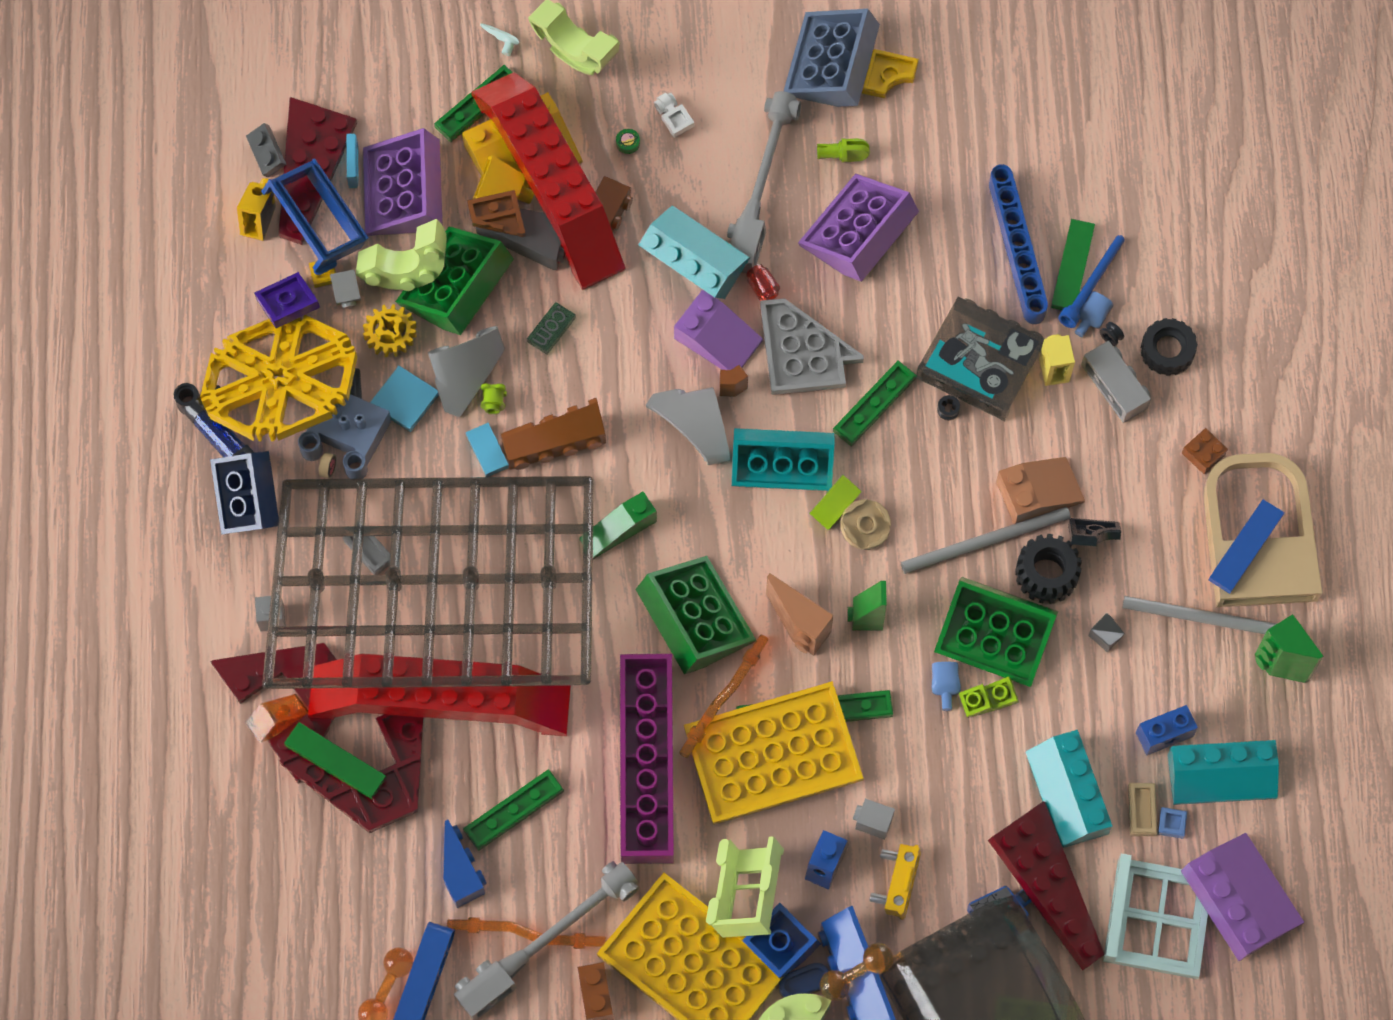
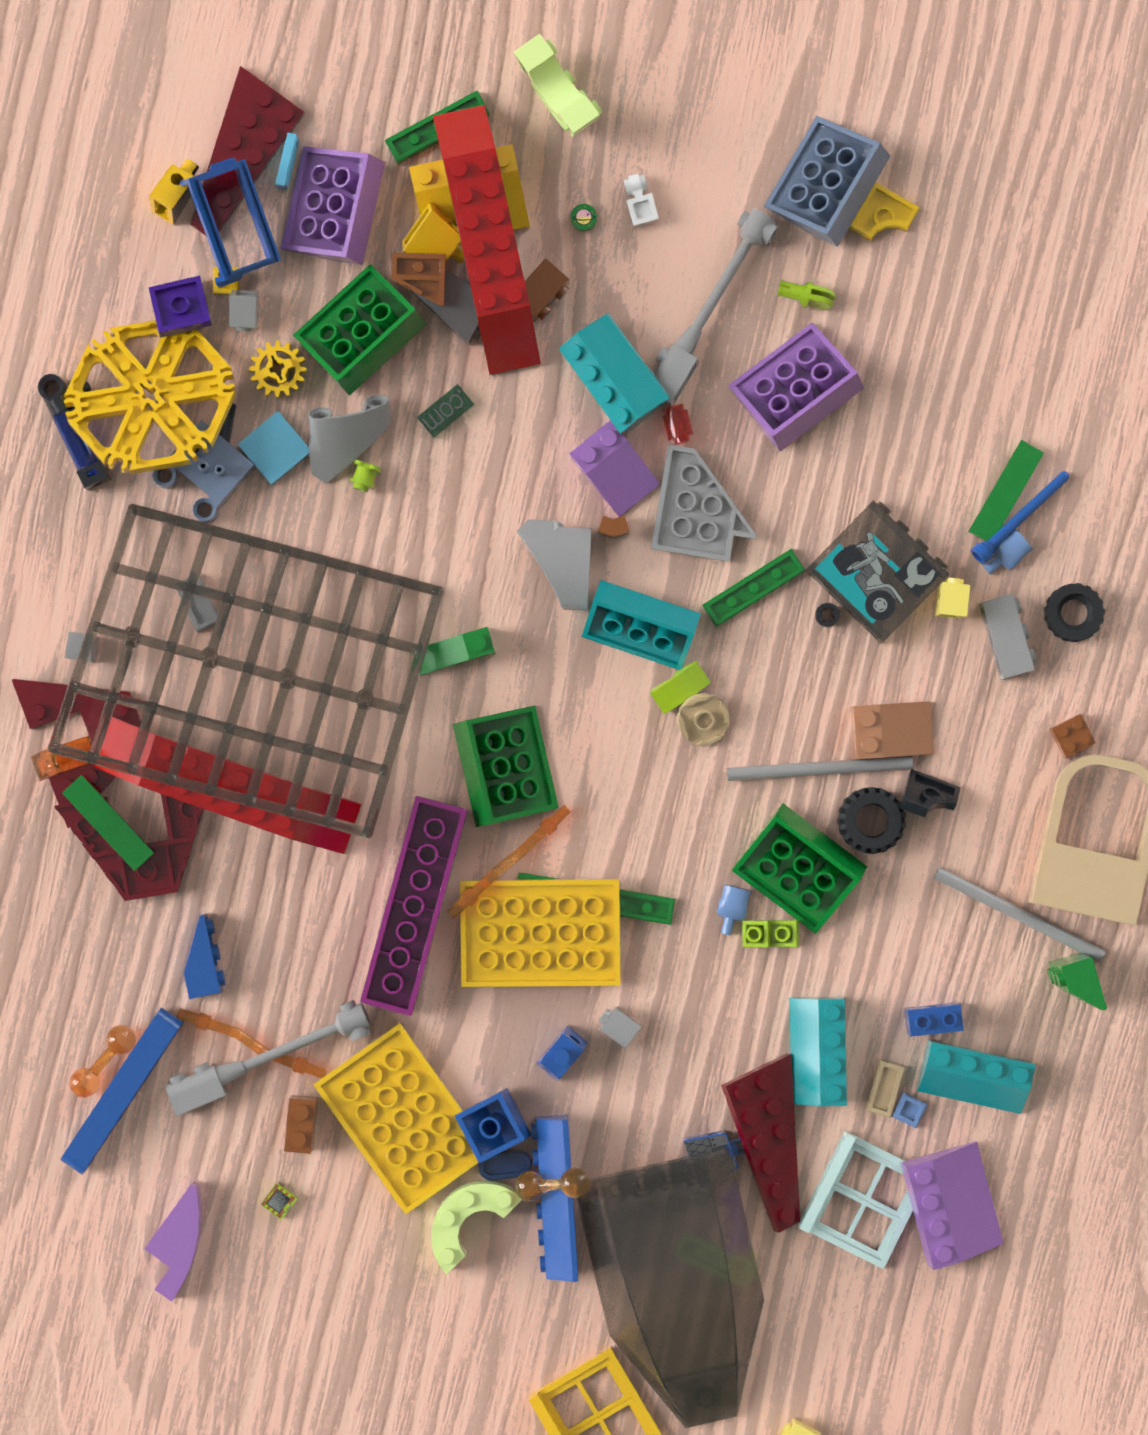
camera: 15 degrees right, 20 degrees up
dark blue slope [210,451,280,535] -> none
dark grey plate [246,123,287,177] -> none
tan tile [319,452,337,479] -> none
yellowish green brick [356,219,447,291] -> none
green tile [463,769,564,851] -> none
medium azure tile [466,423,509,477] -> none
light aqua bar [480,23,519,56] -> none
dark orange wedge [501,398,606,470] -> none
yellowish green piece [706,836,784,937] -> none
nougat slope [766,573,833,656] -> none
green slope [847,581,887,631] -> none
yellow piece [869,844,921,920] -> none
blue beam [989,164,1048,324] -> none
dark grey slope [1088,613,1125,652] -> none
black bush [1100,322,1125,346] -> none
blue tile [1208,499,1285,594] -> none

